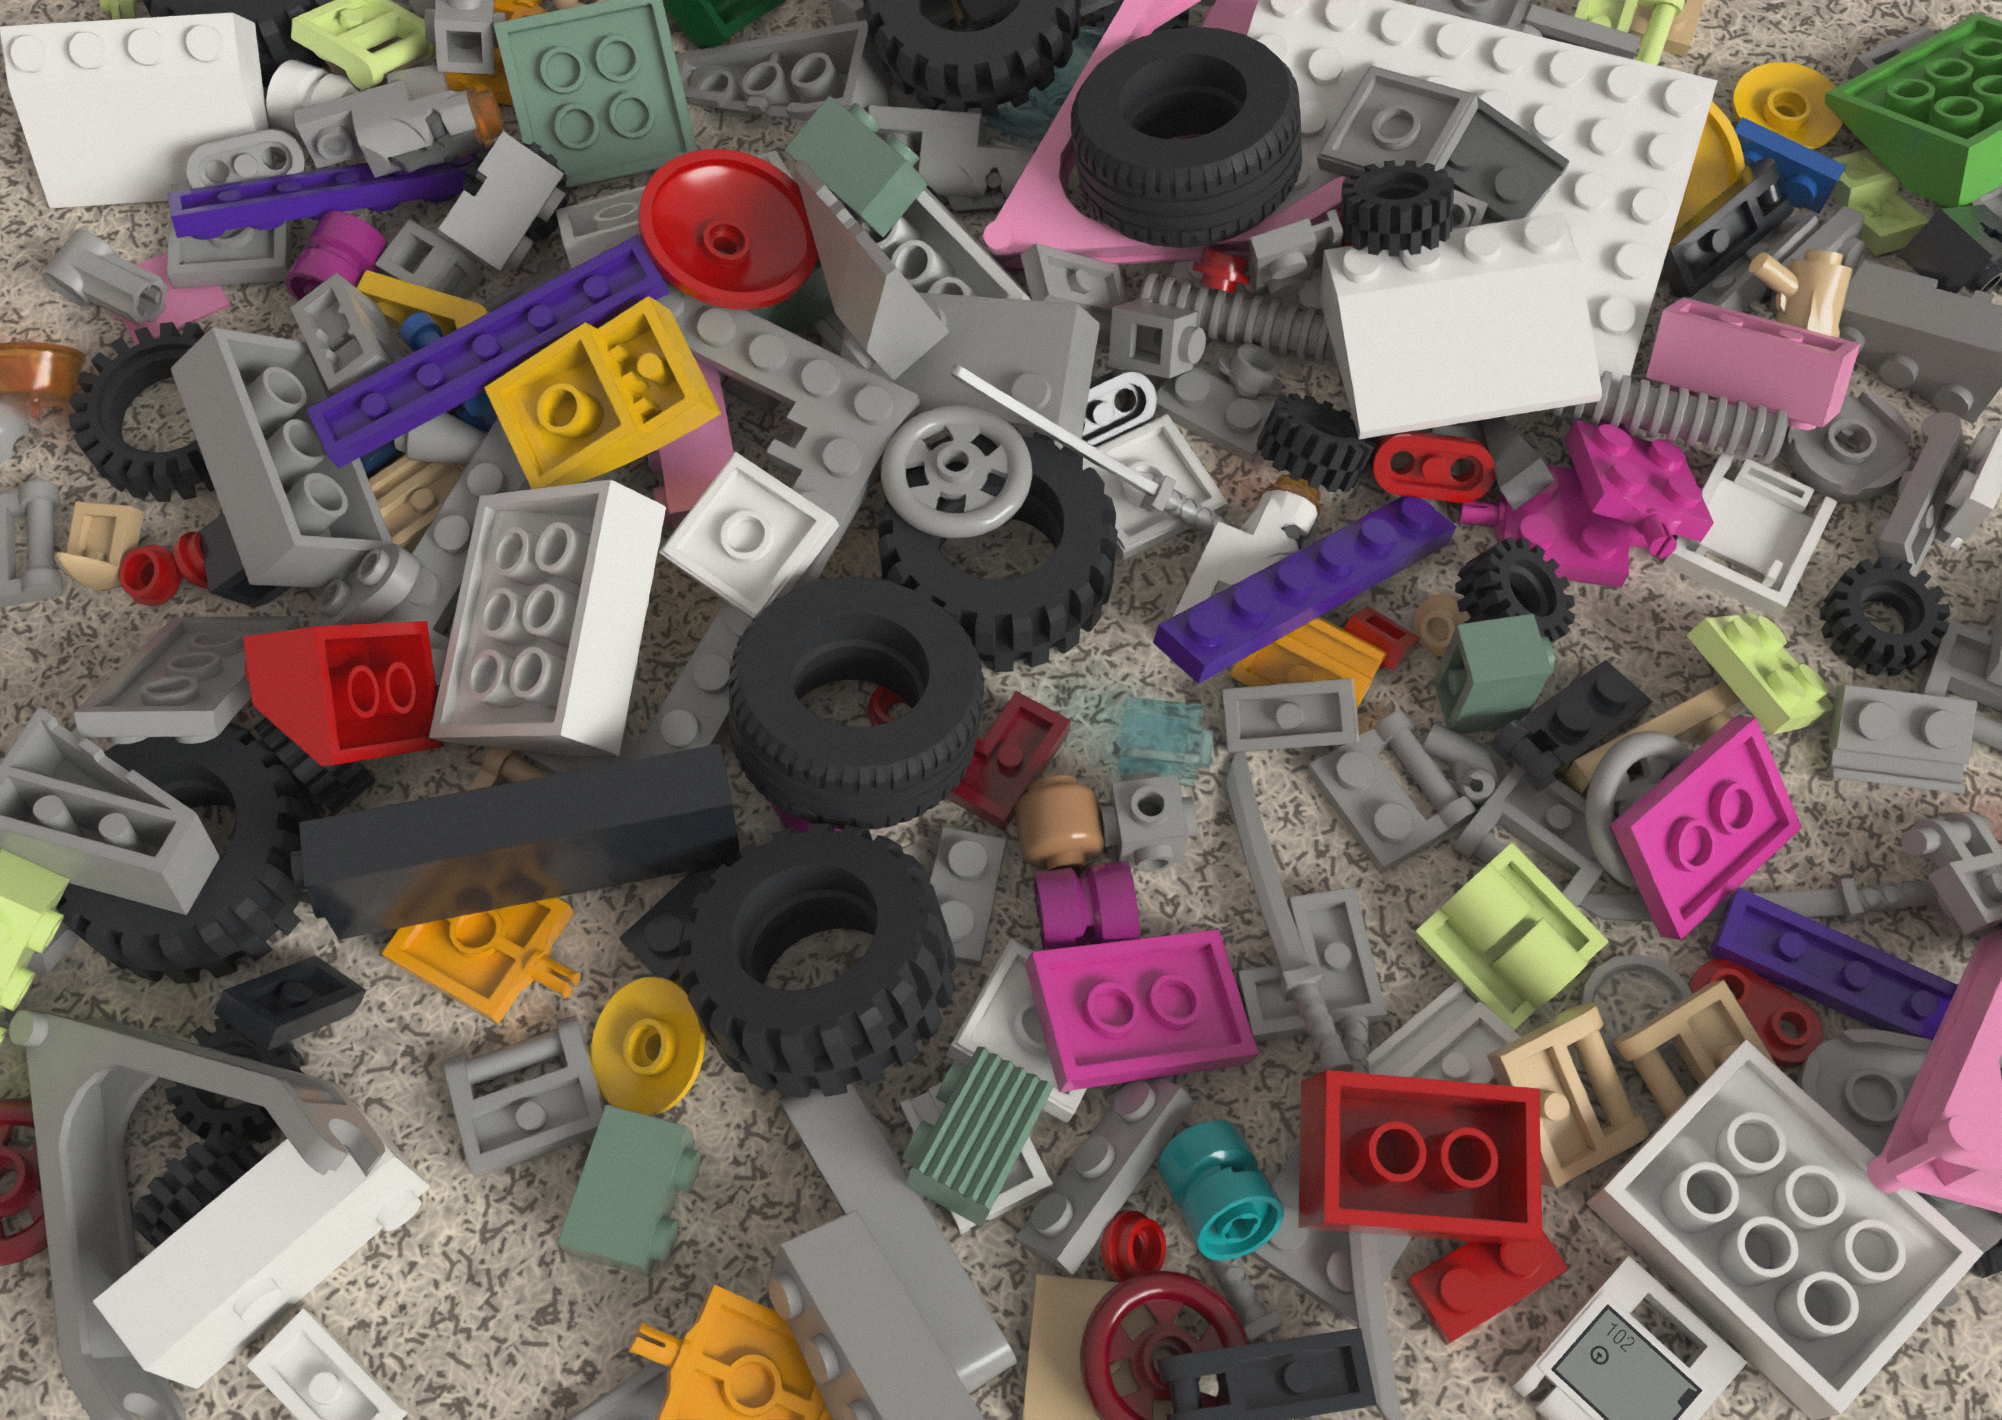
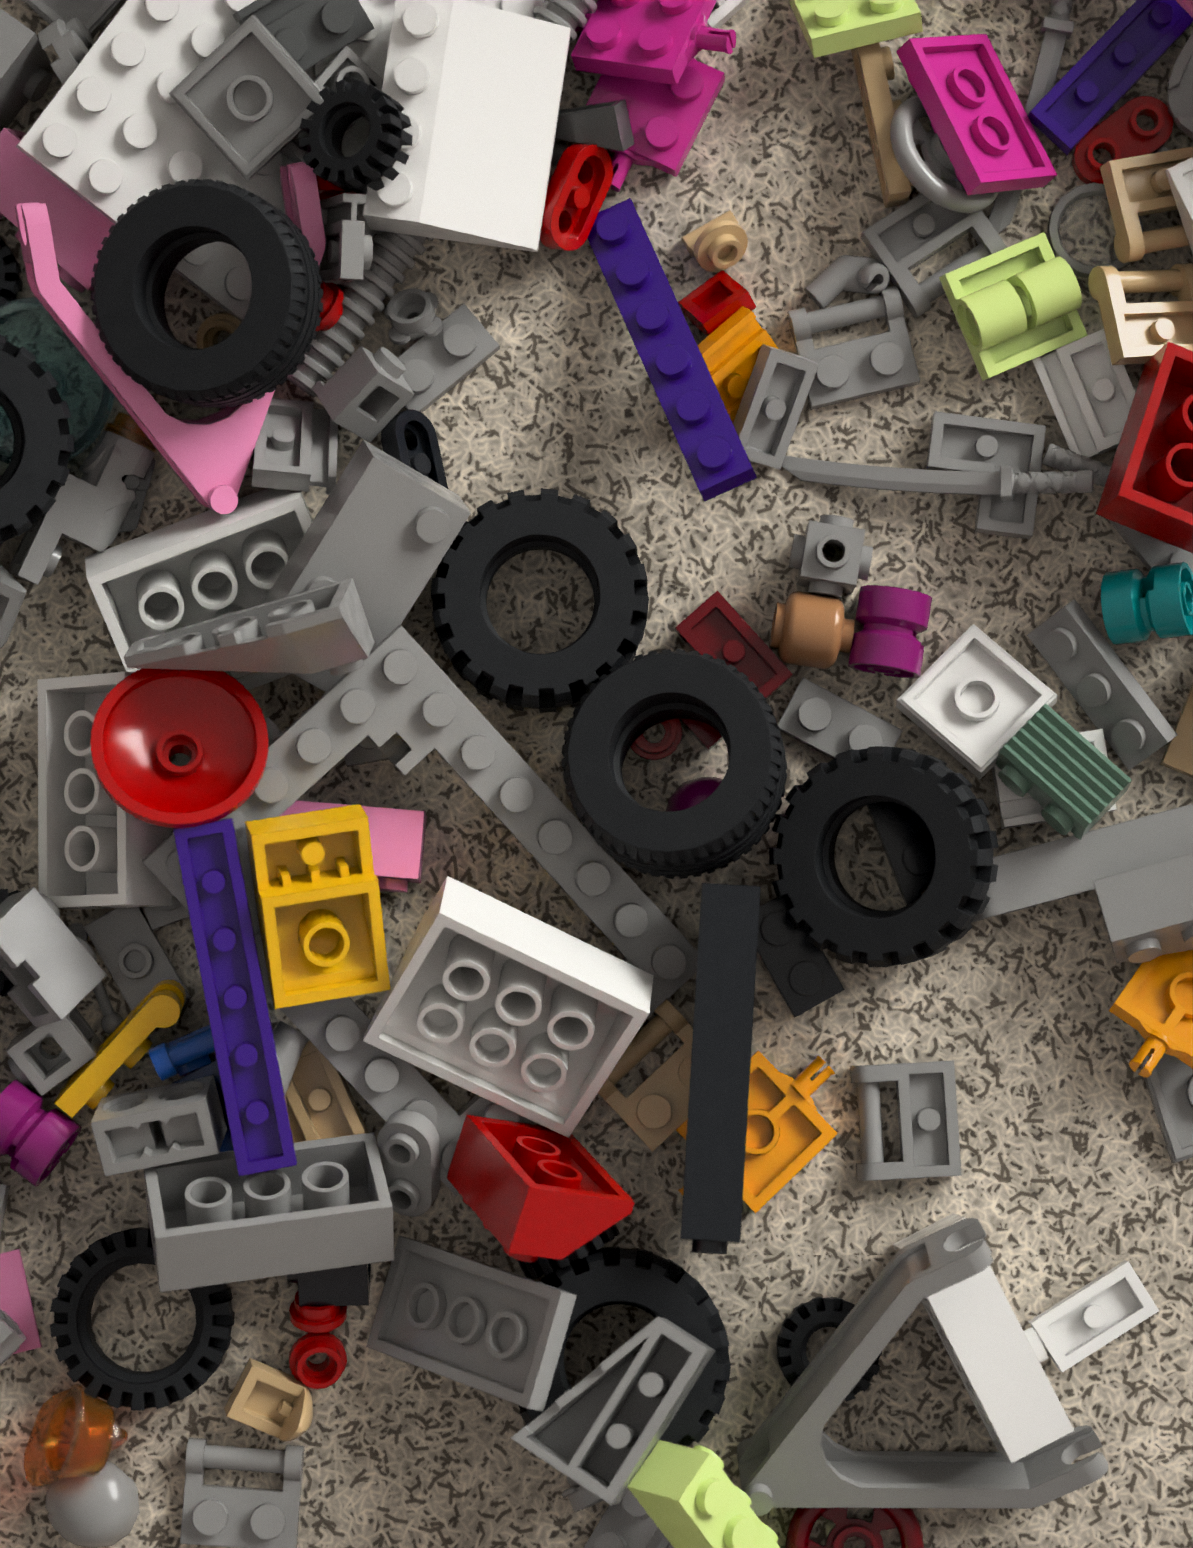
camera: 75 degrees left, 20 degrees up
black tyre [132,1130,264,1249] -> none
black plate [214,955,367,1051] -> none
sand green brick [557,1105,701,1278] -> none
yellow dish [591,977,705,1116] -> none
white tile [659,452,839,620] -> none
sand green brick [784,95,929,237] -> none
light grey plate [881,405,1032,538] -> none
light grey sword [950,364,1240,537] -> none
dark pink plate [1025,929,1259,1092] -> none
white tile [1083,414,1228,560] -> none
red plate [1101,1210,1166,1282] -> none
clear light blue brick [1117,696,1214,787] -> none
white plate [1173,475,1321,616] -> none
black tyre [1256,393,1377,493] -> none
sand green brick [1434,614,1555,734] -> none
black tyre [1455,537,1575,643] -> none
black plate [1489,660,1653,792] -> none

